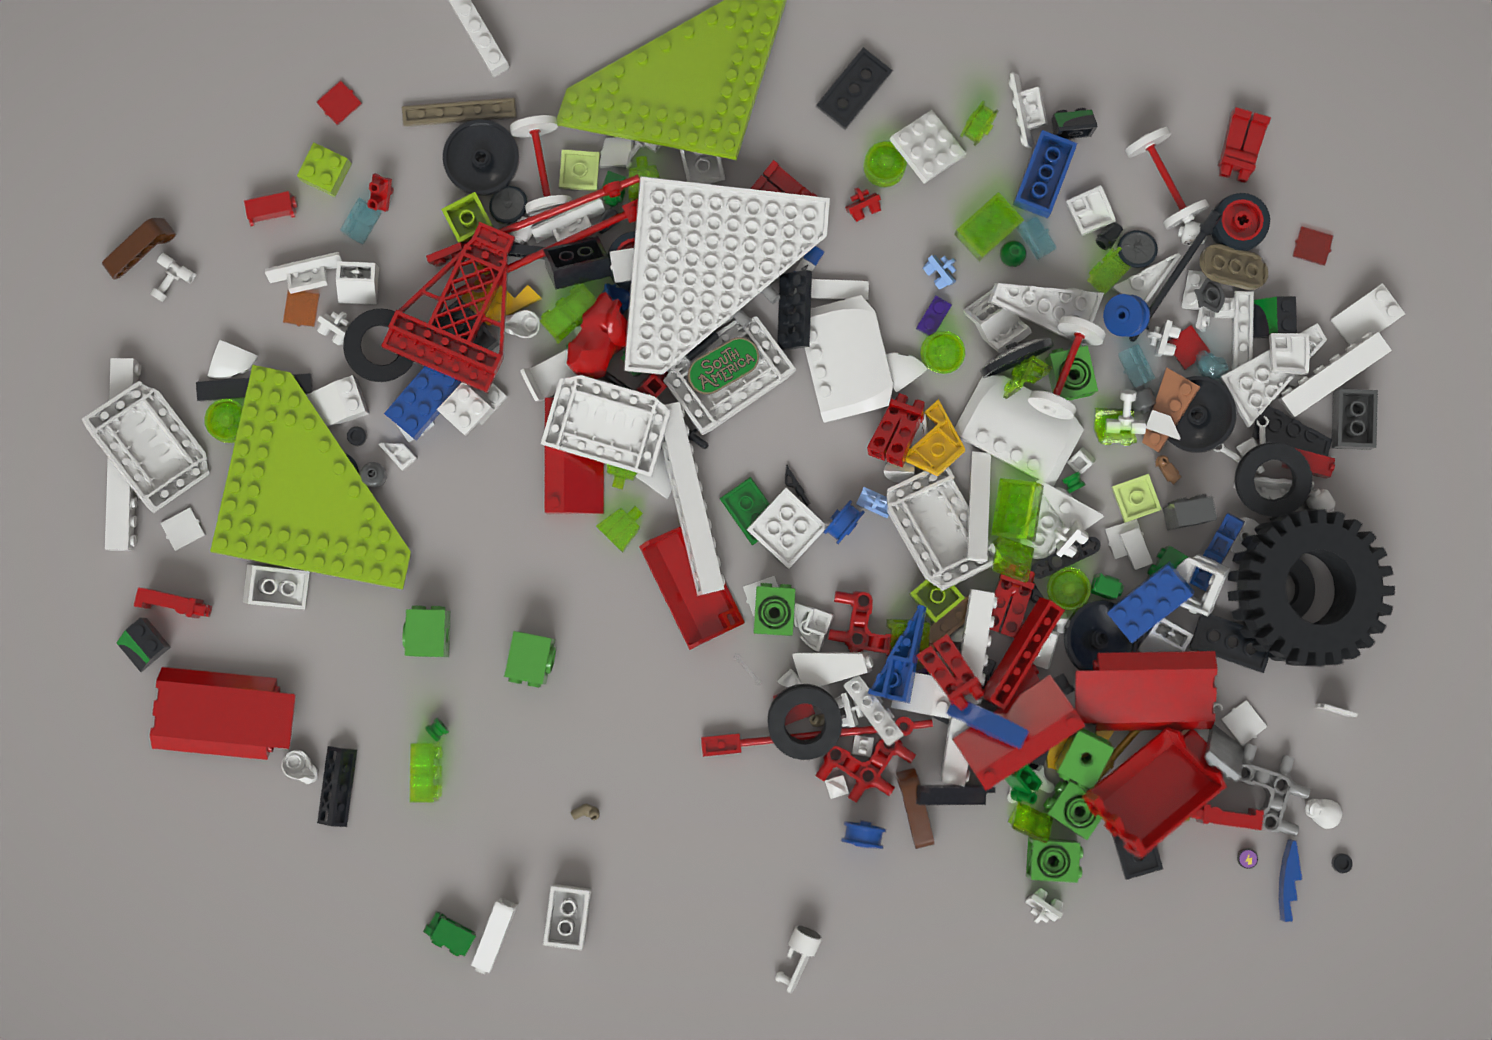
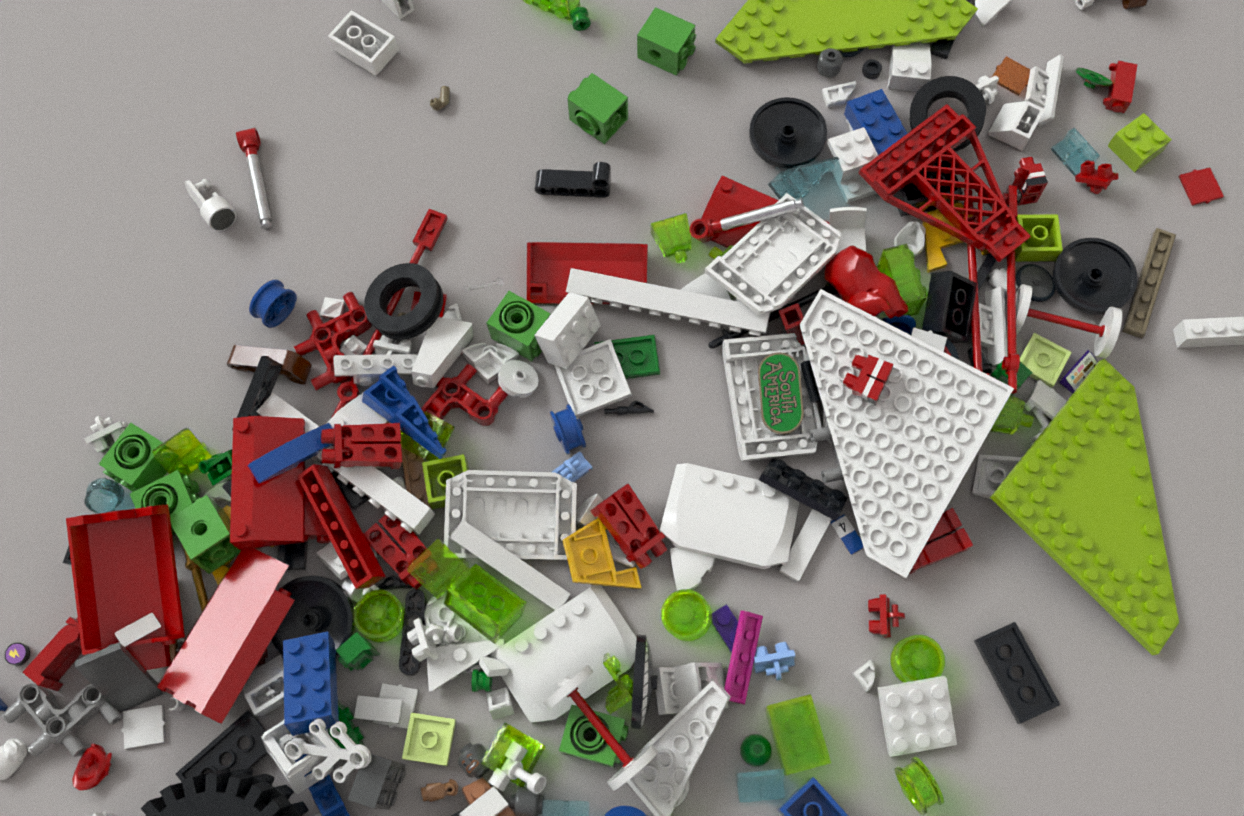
camera: 120 degrees right, 15 degrees down
none -> red hat [72,743,112,791]
none -> clear light blue hair [84,478,125,514]
none -> white sticker [115,613,161,647]
none -> flat silver piece [236,127,273,229]
none -> white plant [284,719,371,783]
none -> white plate [444,620,462,644]
none -> dark grey head [458,743,492,779]
none -> white tile [479,657,509,677]
none -> white plate [498,360,539,398]
none -> white brick [534,292,601,369]
none -> black beam [535,162,611,198]
none -> flat silver piece [689,197,804,243]
none -> dark pink tile [724,610,763,705]
none -> black dish [749,97,827,168]
none -> clear light blue slope [768,157,839,199]
none -> red hips [843,355,893,405]
none -> white tile [853,660,875,692]
none -> red hips [1012,157,1048,206]
none -> slope [1059,350,1098,393]
none -> green dish [1076,67,1112,89]

